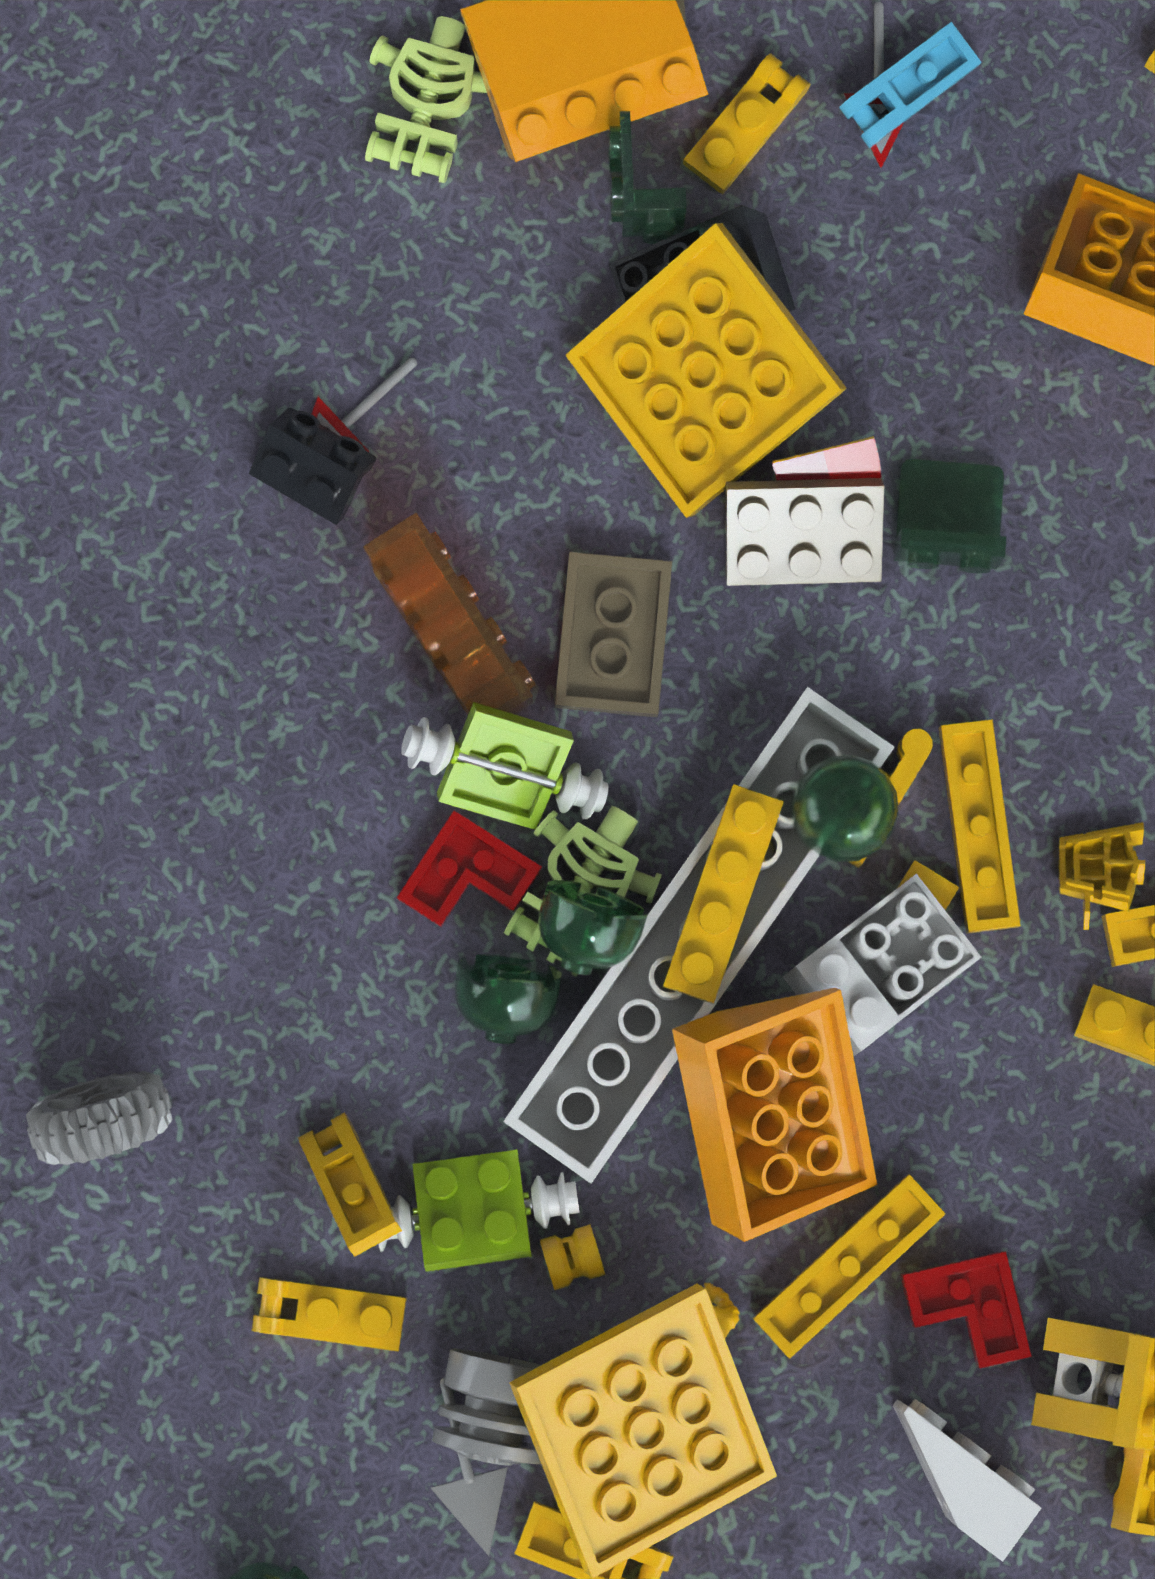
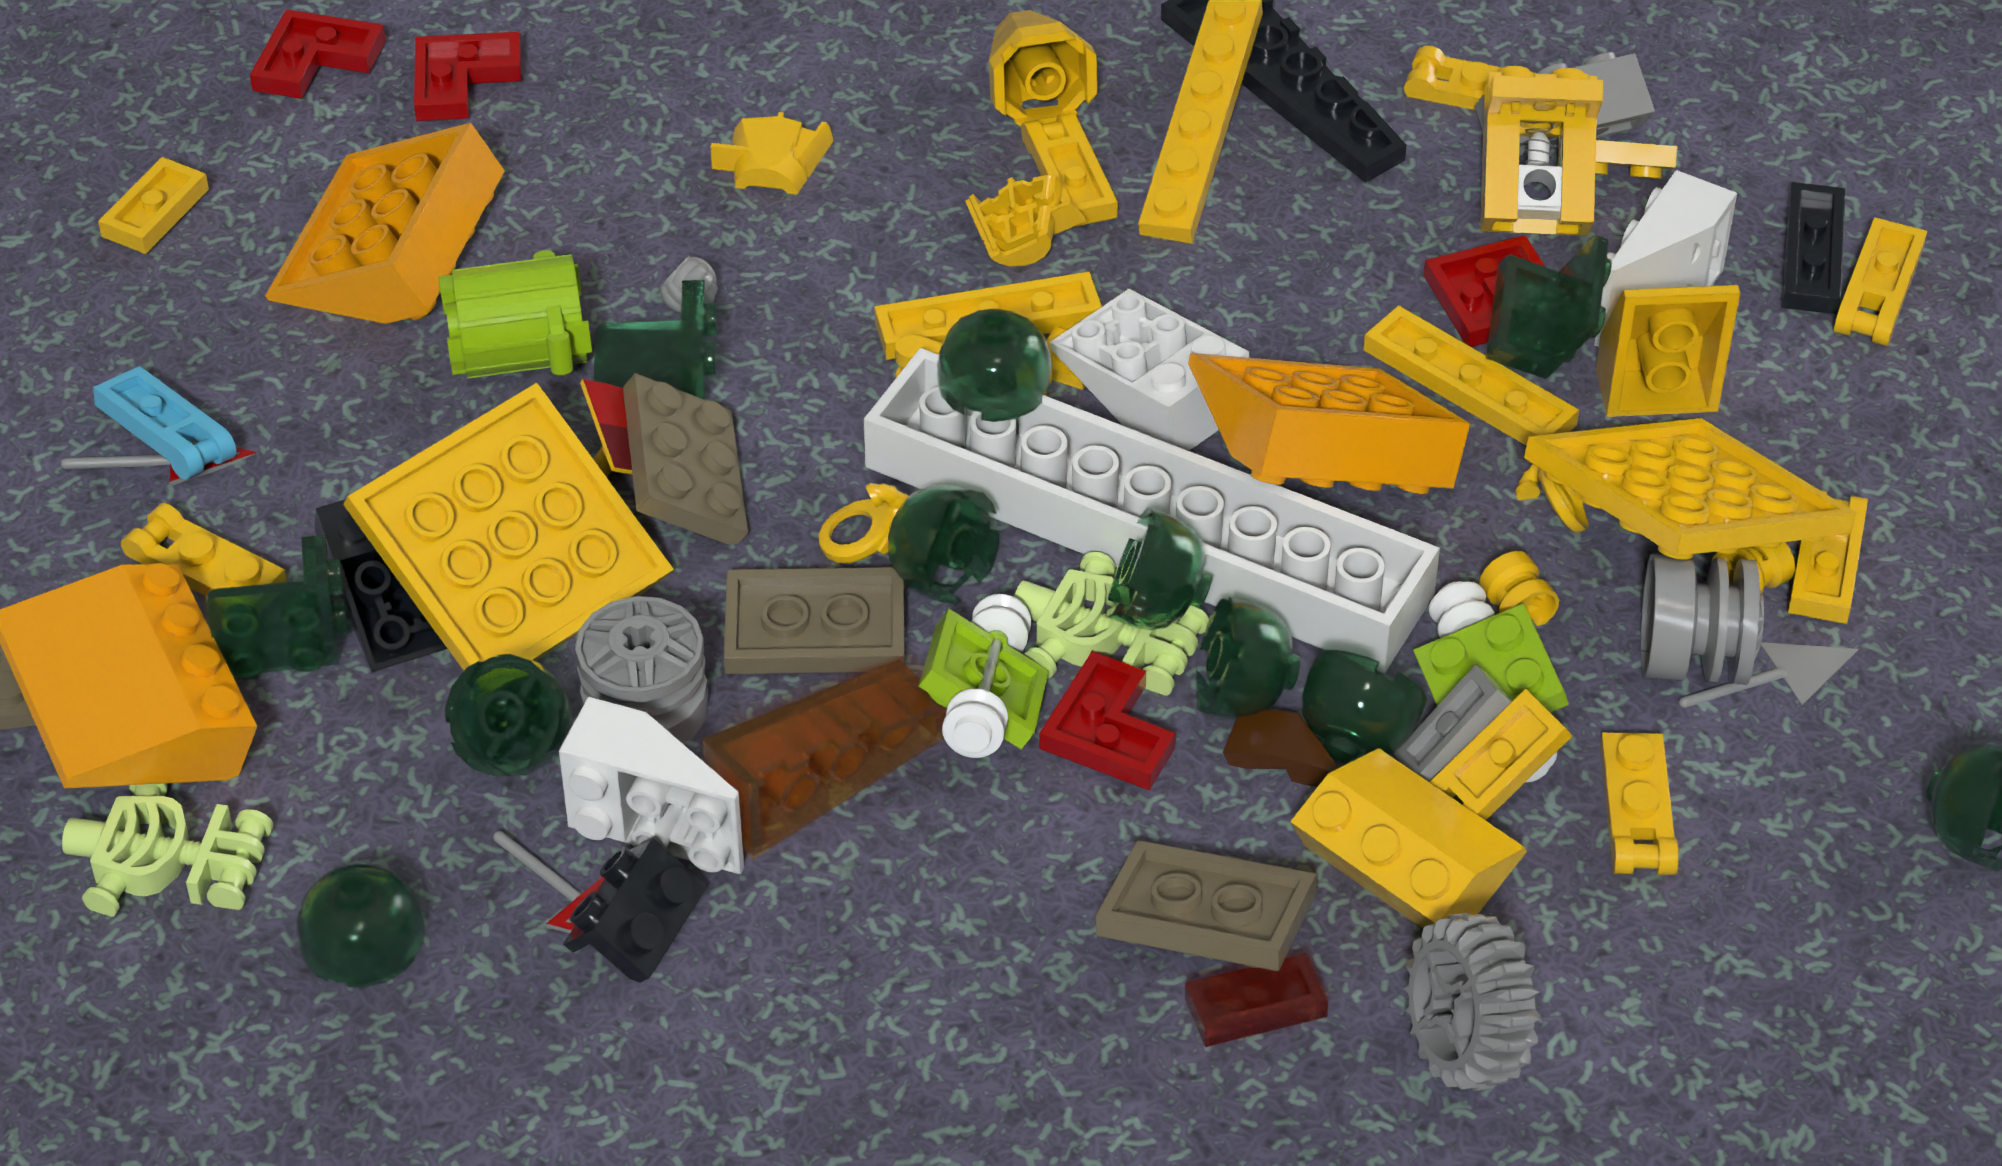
camera: 95 degrees left, 35 degrees down
yellow plate [662,784,784,1004] -> none
none -> clear green cylinder [296,862,426,988]
none -> lime container [438,250,592,379]
none -> clear green cylinder [445,654,572,778]
none -> white slope [559,697,744,874]
none -> light grey wheel [575,596,709,744]
none -> light grey piece [659,255,718,314]
none -> yellow piece [818,483,914,563]
none -> clear green cylinder [888,484,999,605]
none -> dark tan plate [1095,840,1317,971]
none -> clear red plate [1185,953,1328,1047]
none -> reddish brown slope [1223,708,1338,786]
none -> yellow slope [1290,748,1527,929]
none -> clear green cylinder [1301,650,1428,763]
none -> light grey plate [1394,665,1512,782]
none -> clear green bracket [1486,235,1612,379]
none -> yellow slope [1596,285,1740,417]

